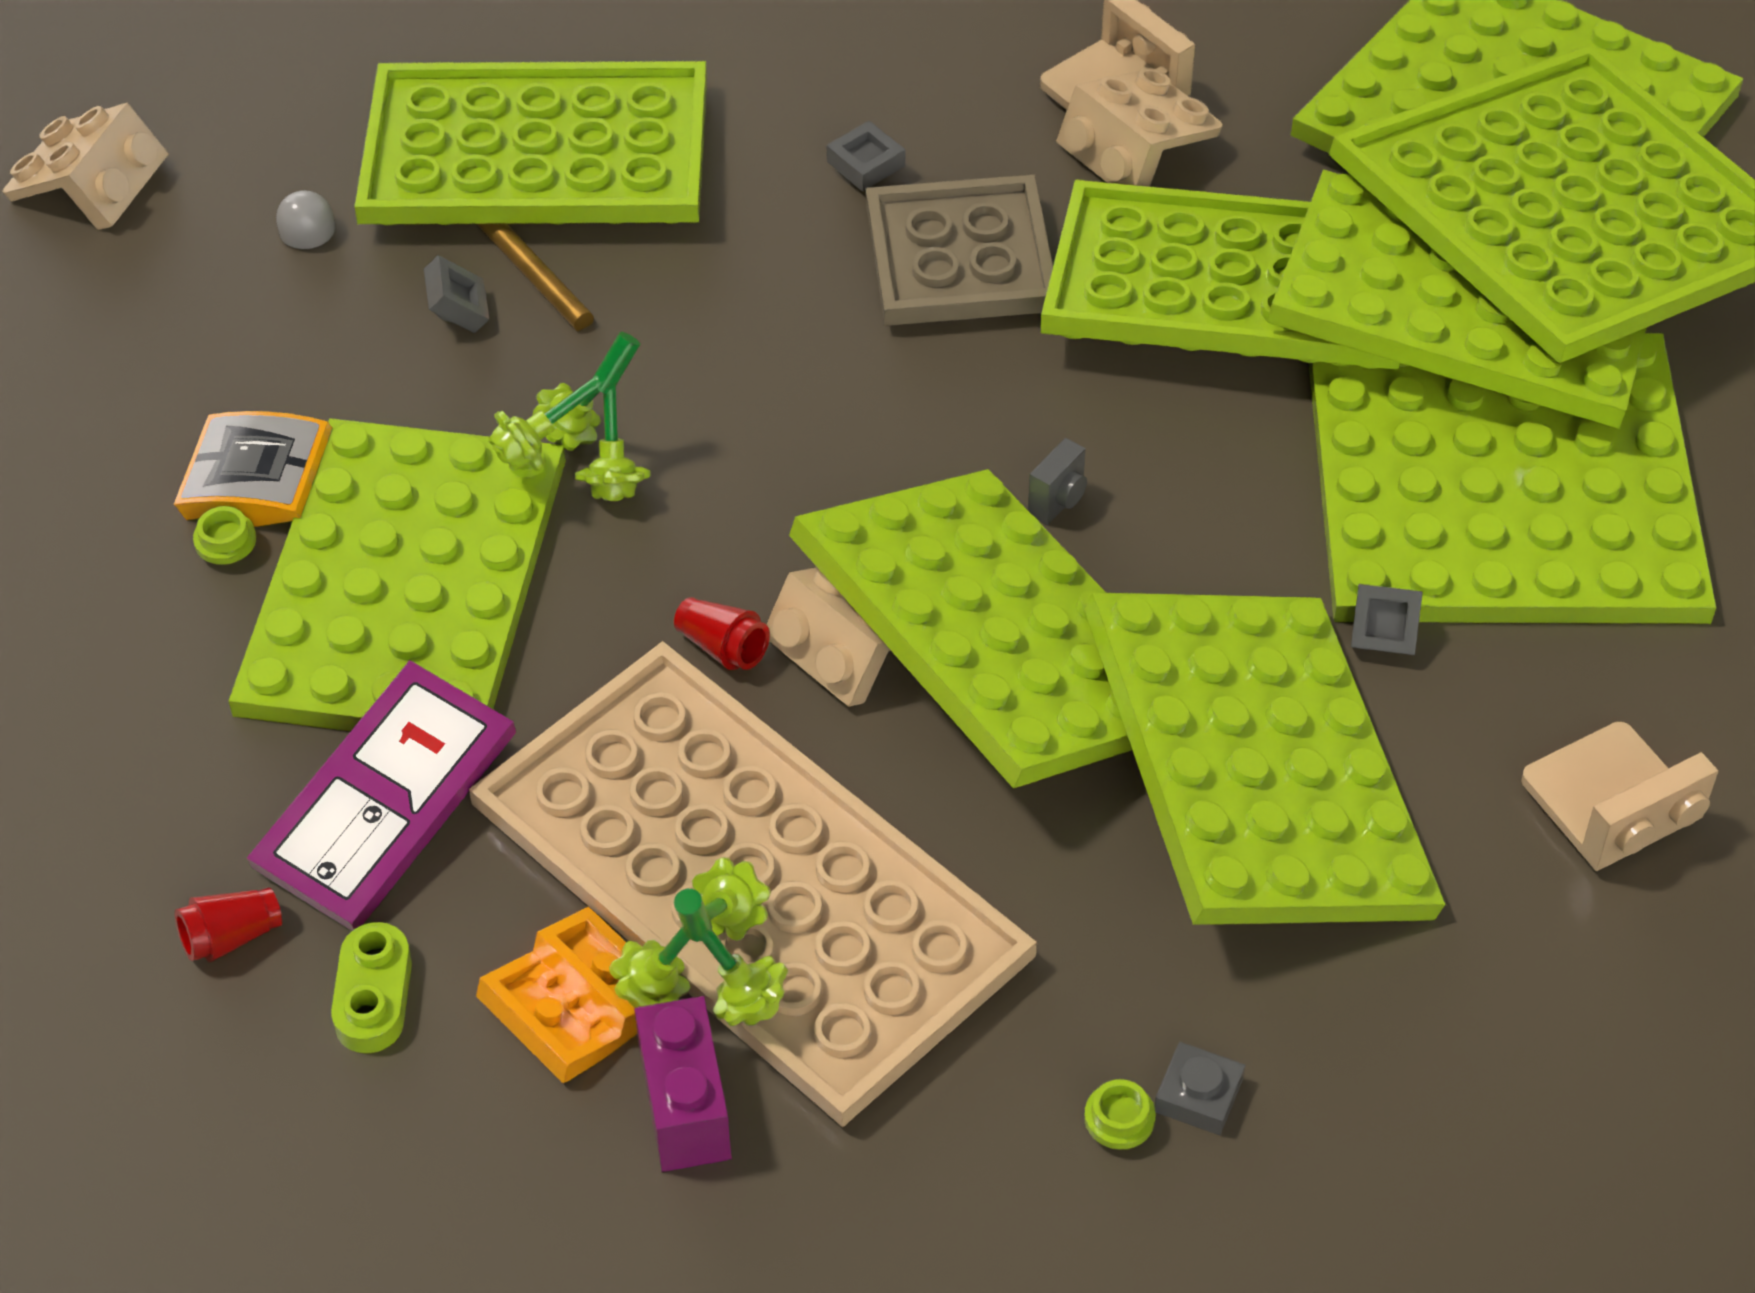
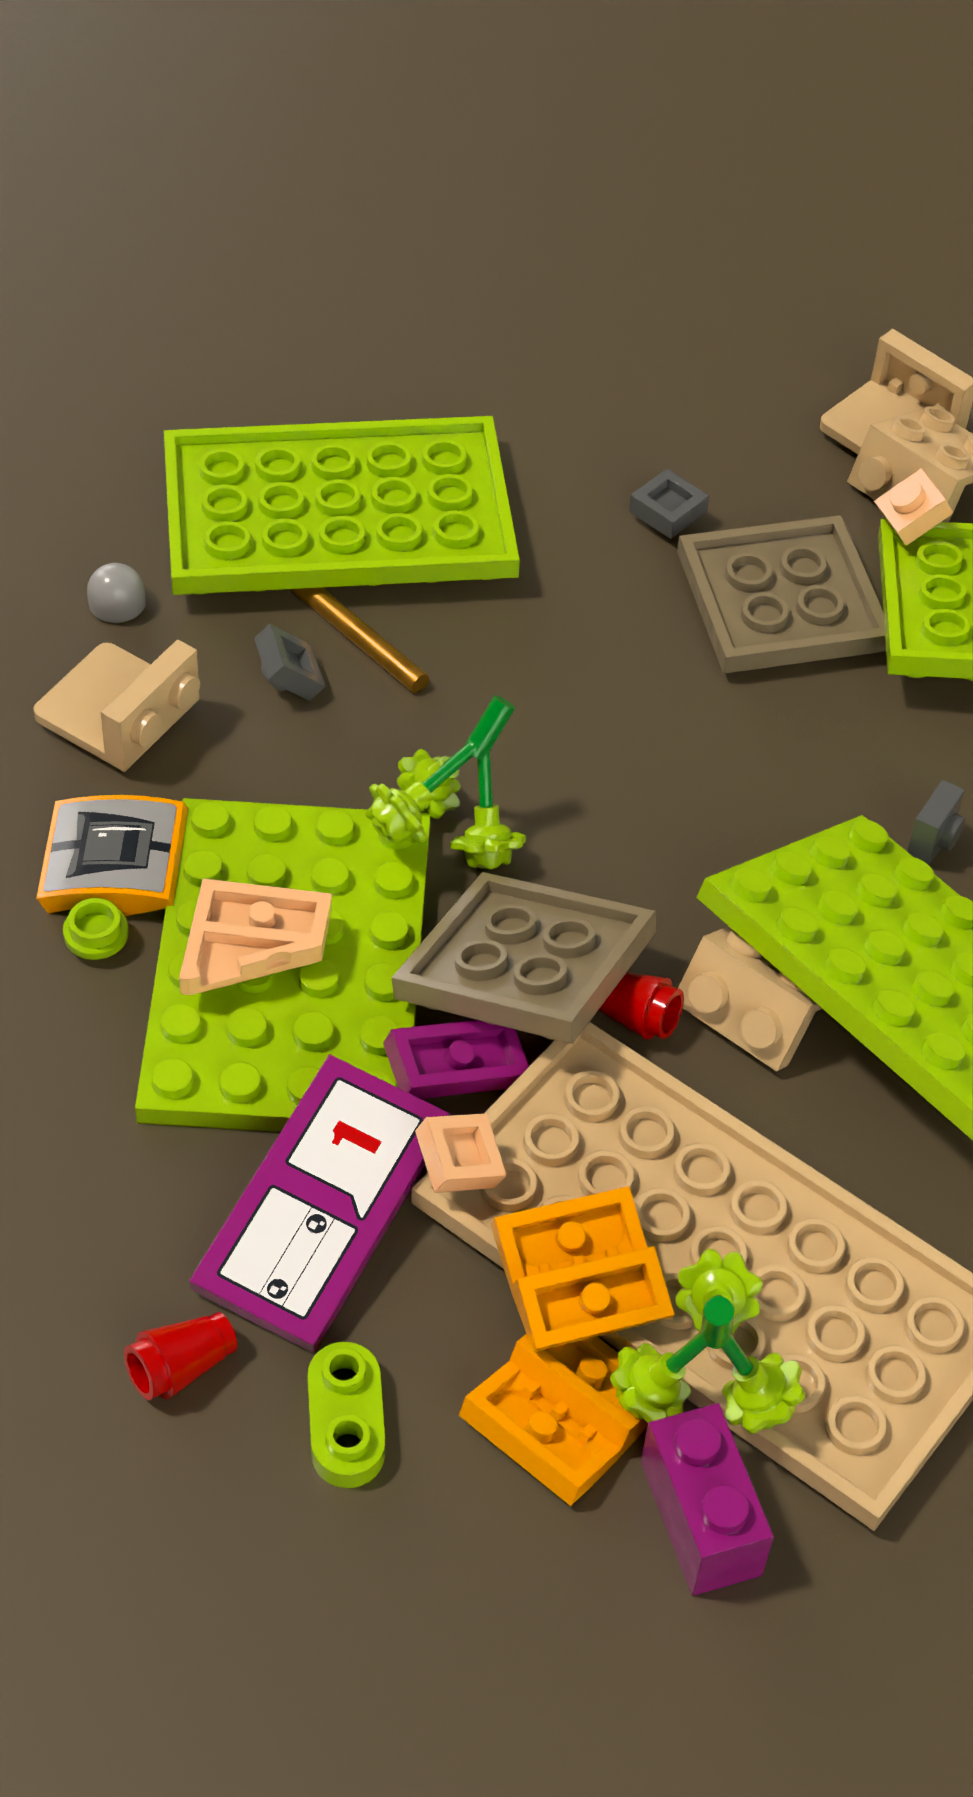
camera: 10 degrees left, 0 degrees up
none -> tan bracket [33,639,200,772]
none -> light nougat wing [179,879,332,995]
none -> magenta plate [383,1020,529,1099]
none -> dark tan plate [392,872,657,1044]
none -> light nougat plate [415,1113,507,1193]
none -> light orange slope [491,1186,675,1352]
none -> light nougat plate [874,469,953,546]

